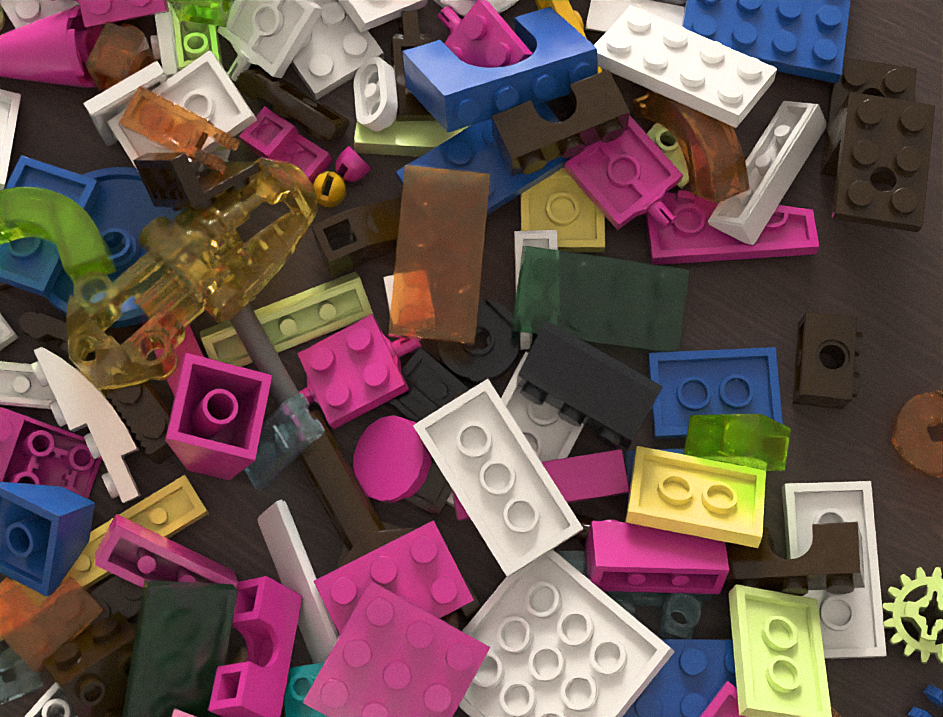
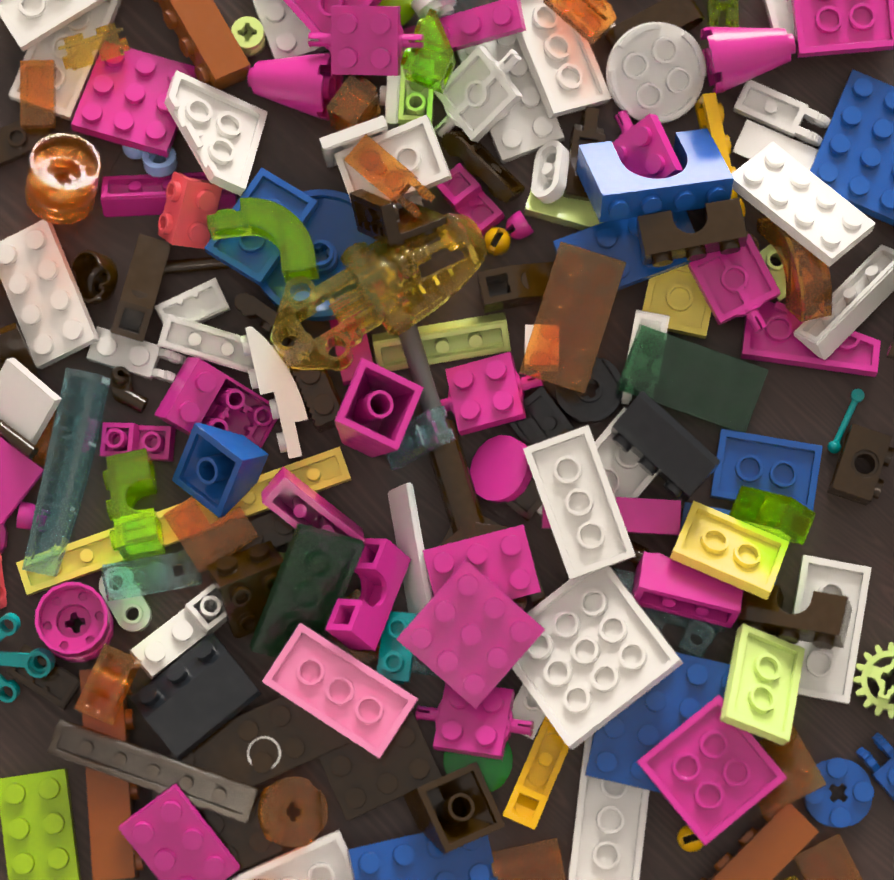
camera: 20 degrees right, 5 degrees up
none -> teal hinge [827,389,865,454]

